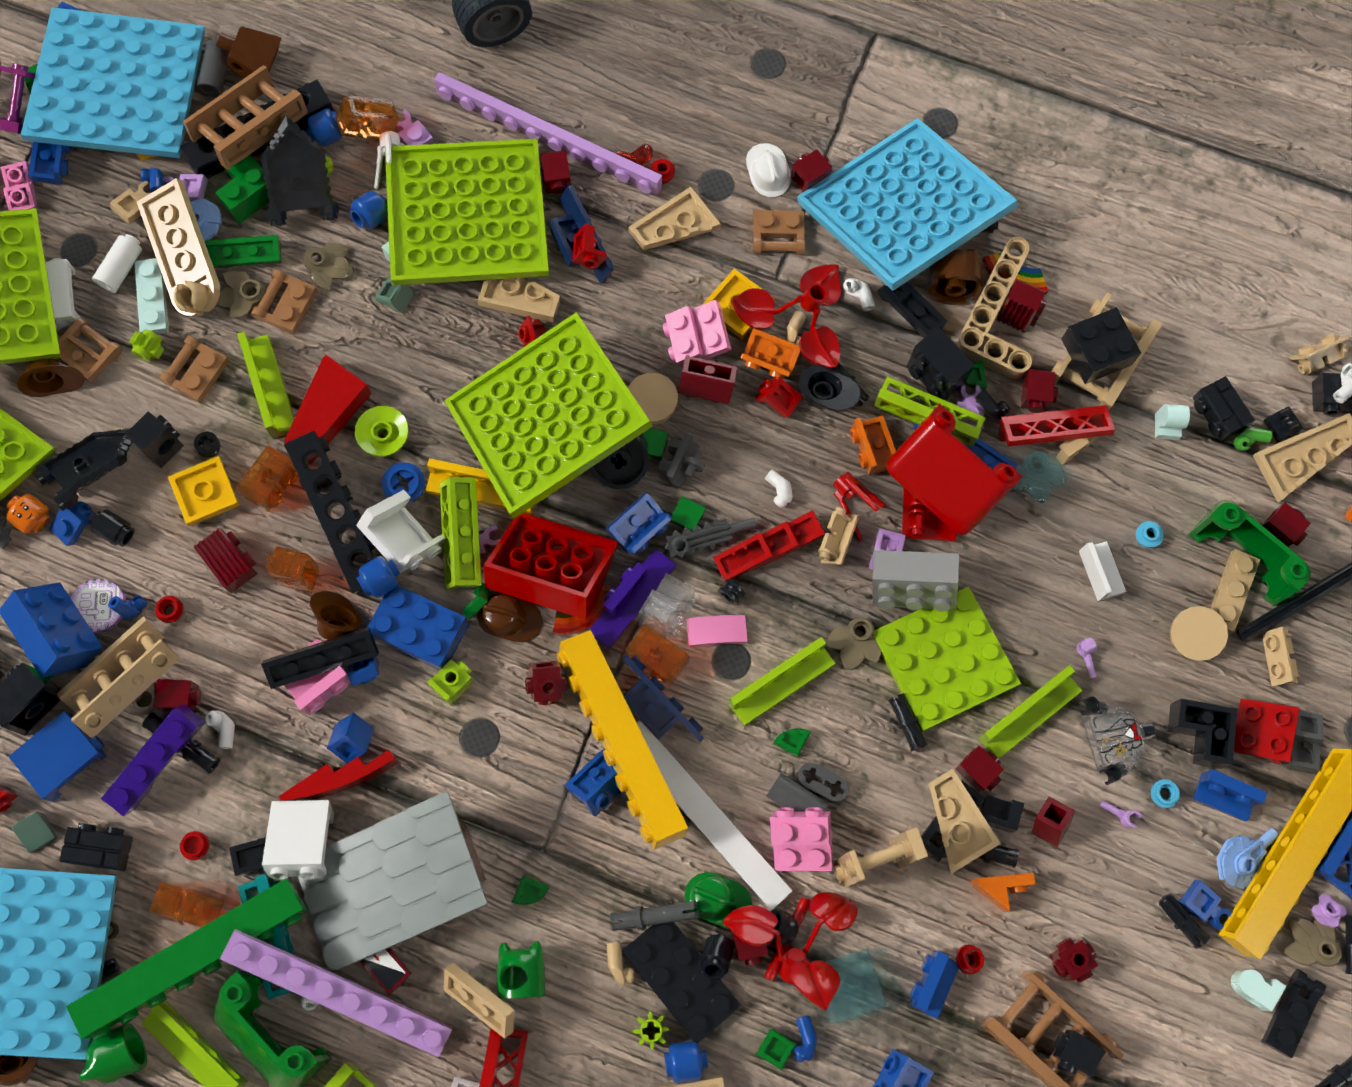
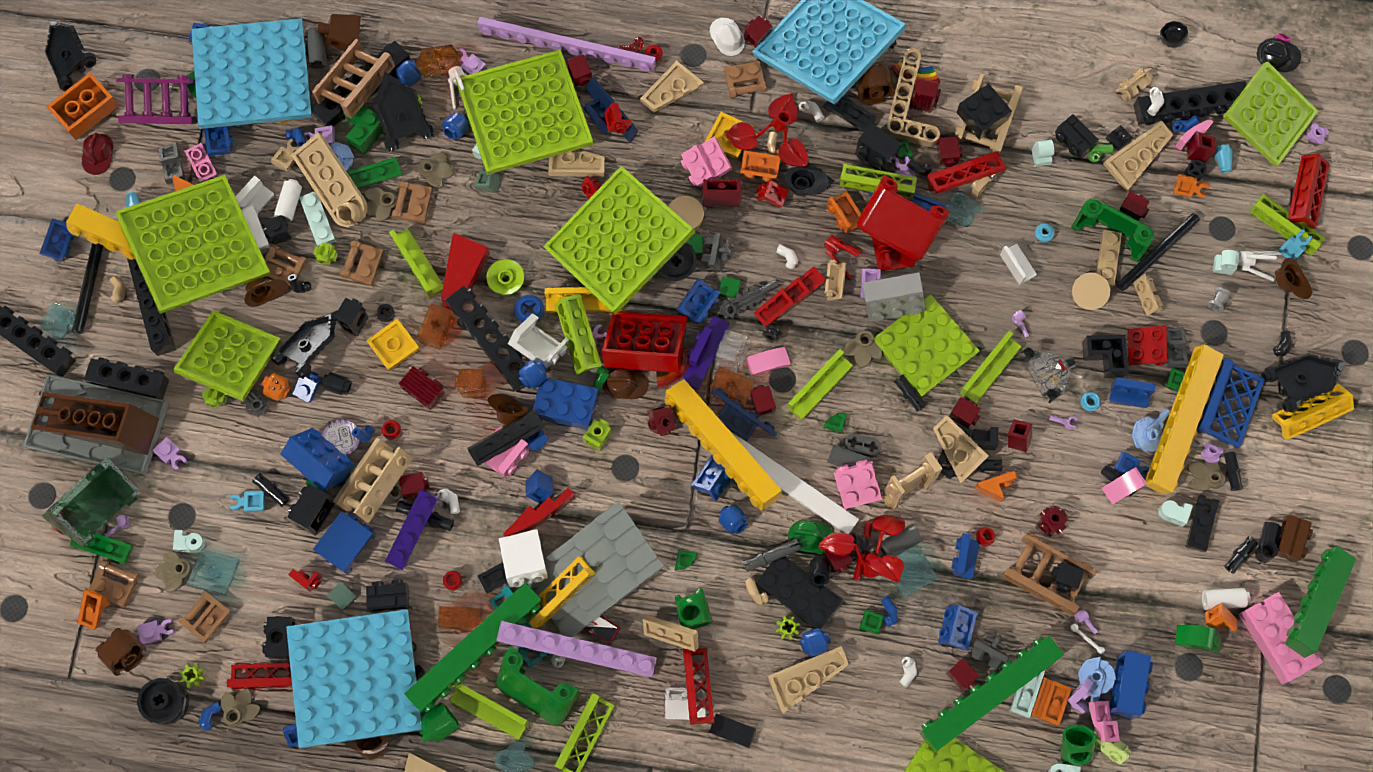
camera: 10 degrees left, 0 degrees up
none -> white panel [235,176,274,214]
none -> black brick [263,215,292,245]
none -> black arm [287,274,311,293]
none -> yellow fence [529,556,596,628]
none -> blue head [719,505,748,534]
none -> dark red brick [750,385,776,416]
none -> dark grey pin [880,524,923,557]
none -> bright pink slope [1102,467,1147,504]
none -> green tile [1165,368,1185,391]

